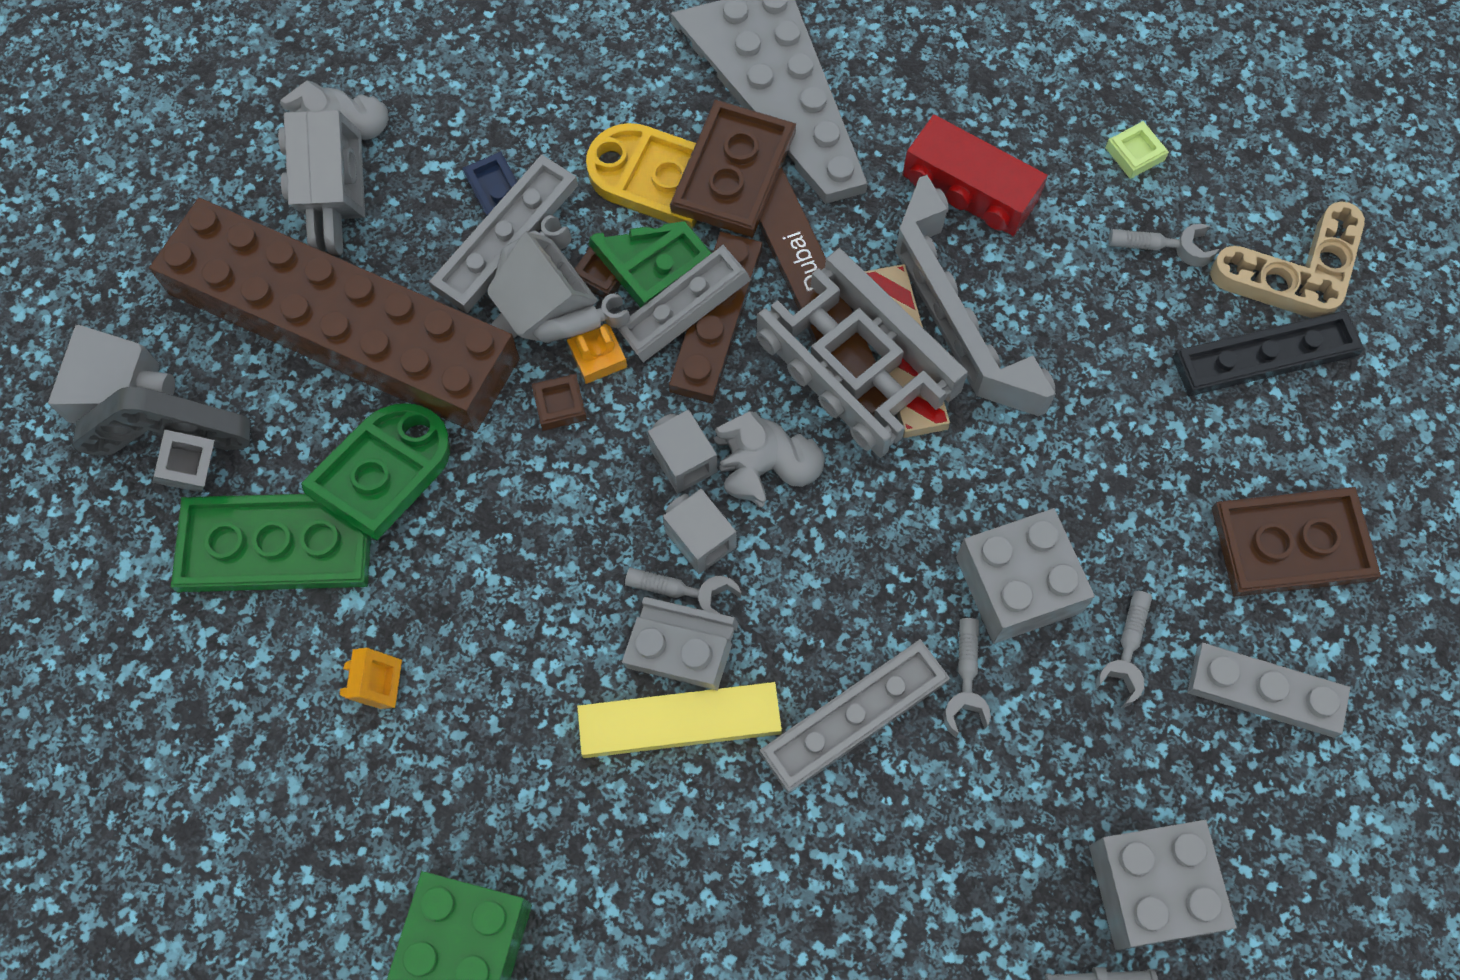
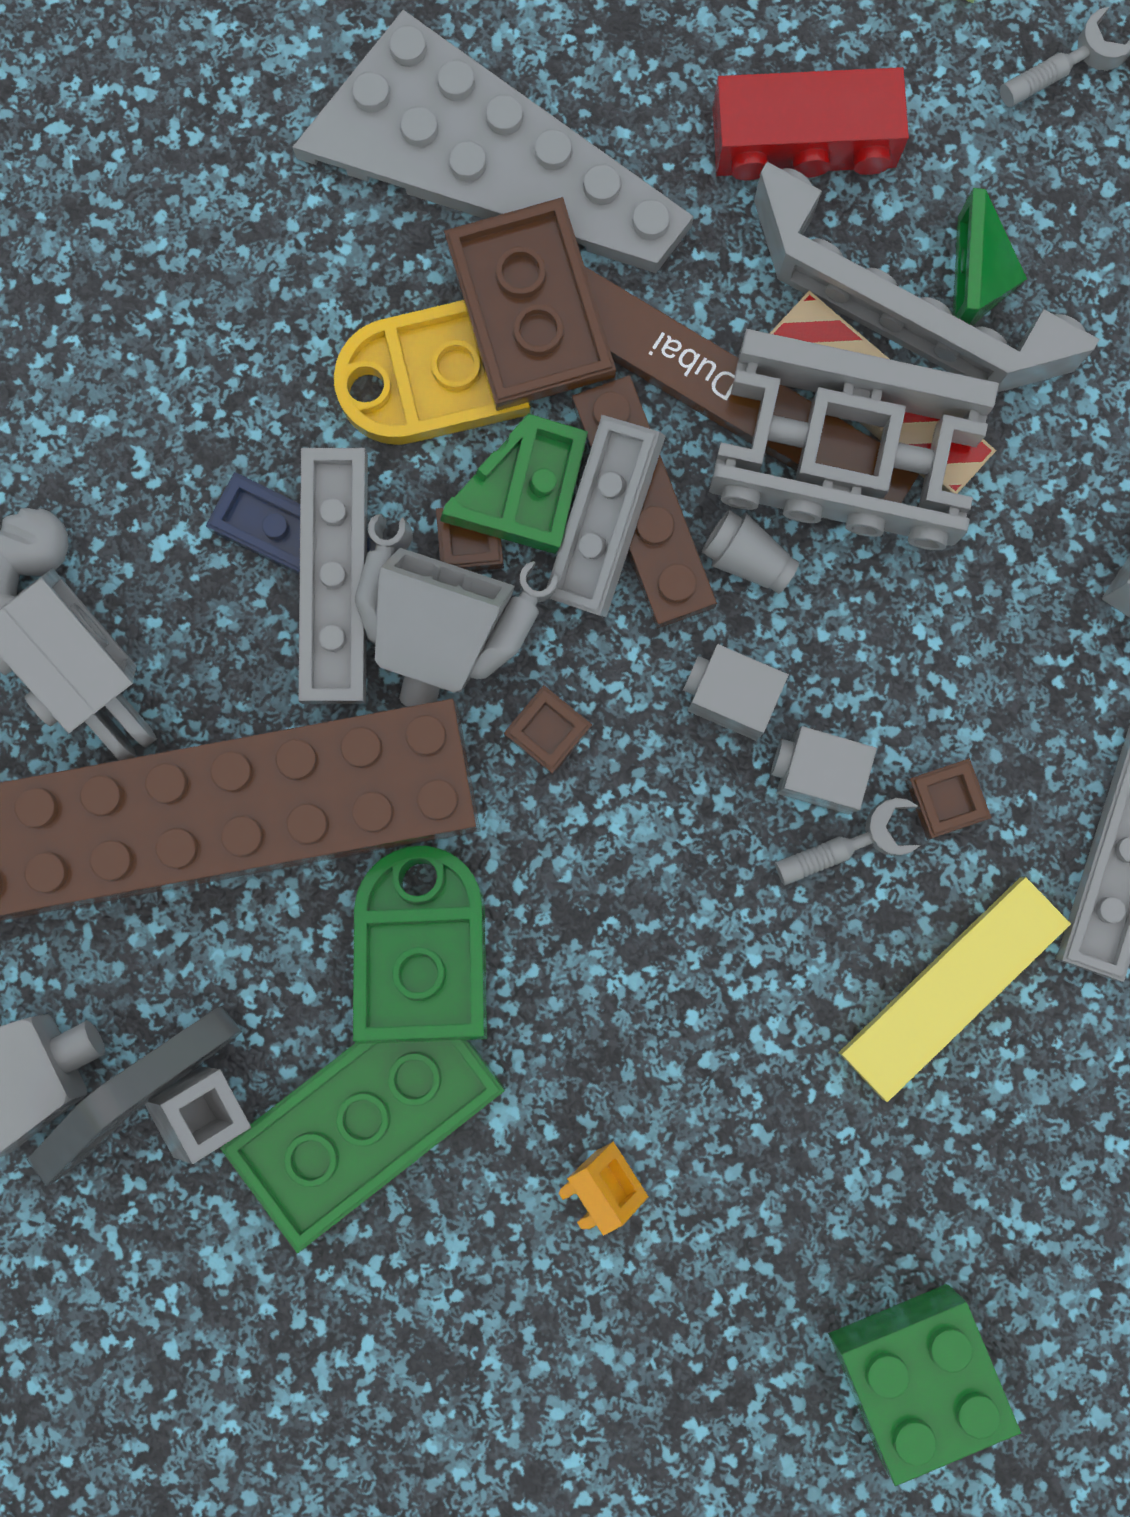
camera: 35 degrees left, 15 degrees up
light orange tile [567,323,627,384] -> none
light grey plate [622,597,738,691] -> none
light grey animal [714,411,825,507] -> none
none -> light grey cone [702,510,799,594]
none -> reddish brown tile [905,758,991,840]
none -> green slope [953,188,1027,326]

